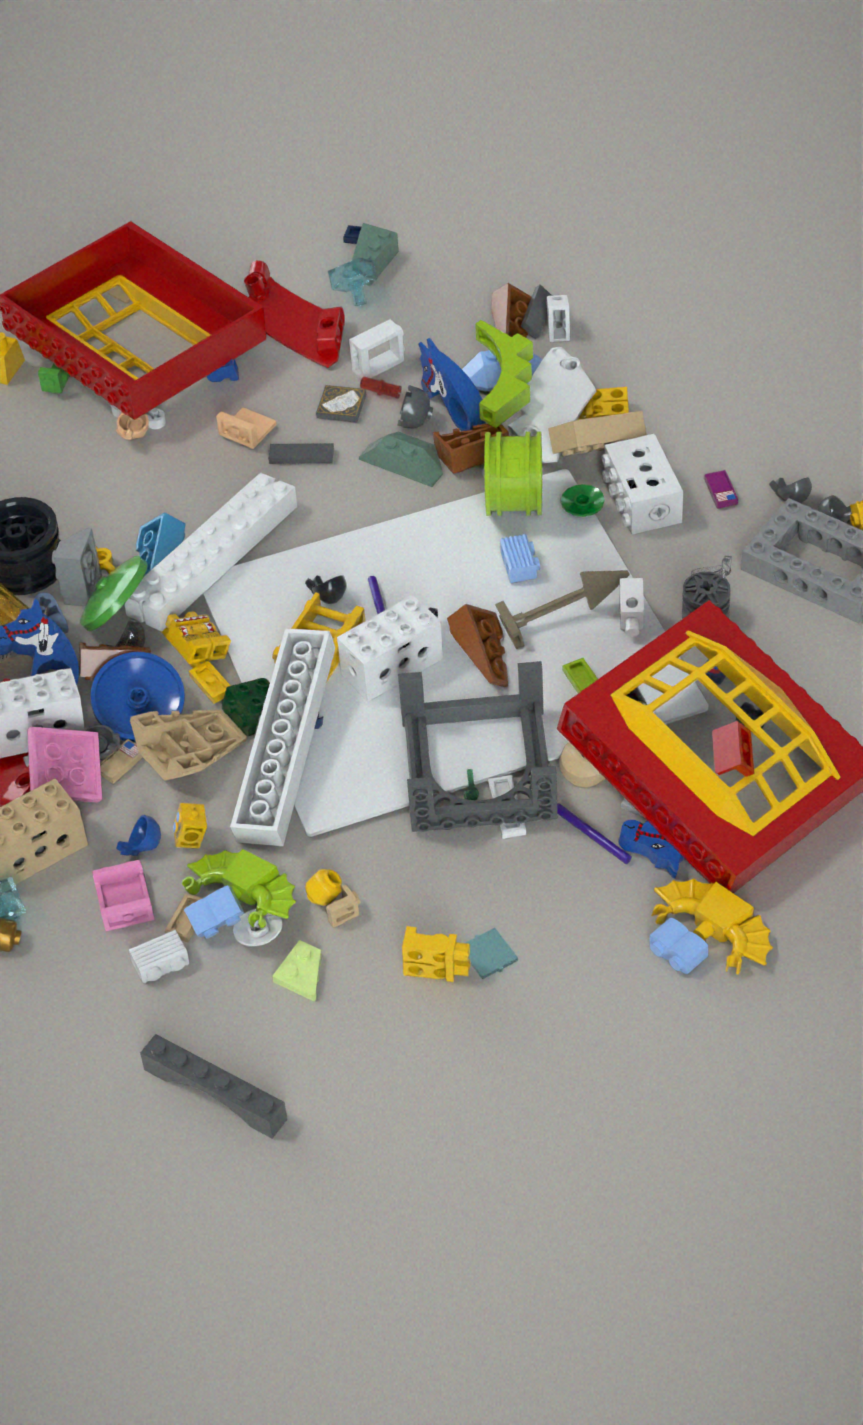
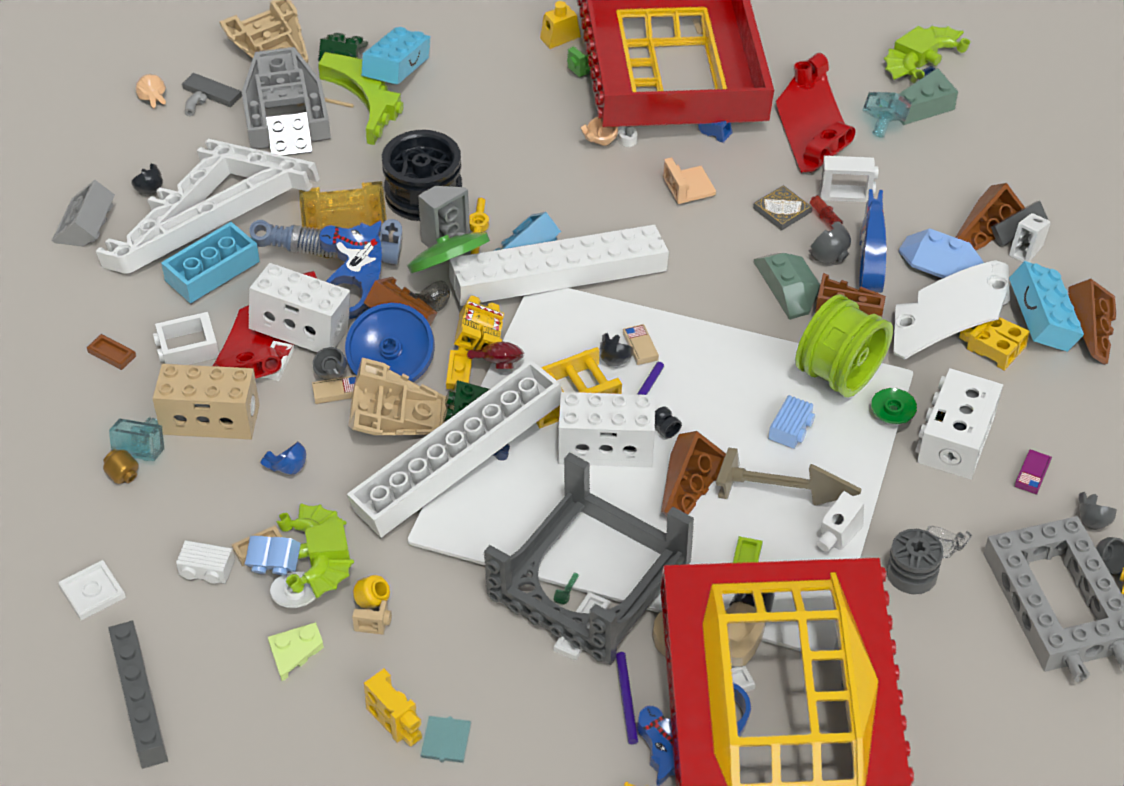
camera: 35 degrees right, 0 degrees up
bright pink plate [27,727,102,803] -> none
bright pink panel [92,860,154,931] -> none
yellow head [173,803,207,849] -> none
dark grey tile [268,443,334,464] -> none
lime arch [475,320,533,428] -> none
tan brick [548,411,647,457] -> none
panel [712,721,755,777] -> none
none -> white tile [58,560,126,620]
none -> dark red animal [467,341,525,369]
none -> tan tile [623,324,659,365]
none -> lime torso [884,26,971,83]
none -> medium azure brick [1009,261,1084,352]
none -> dark orange wedge [1068,278,1116,365]

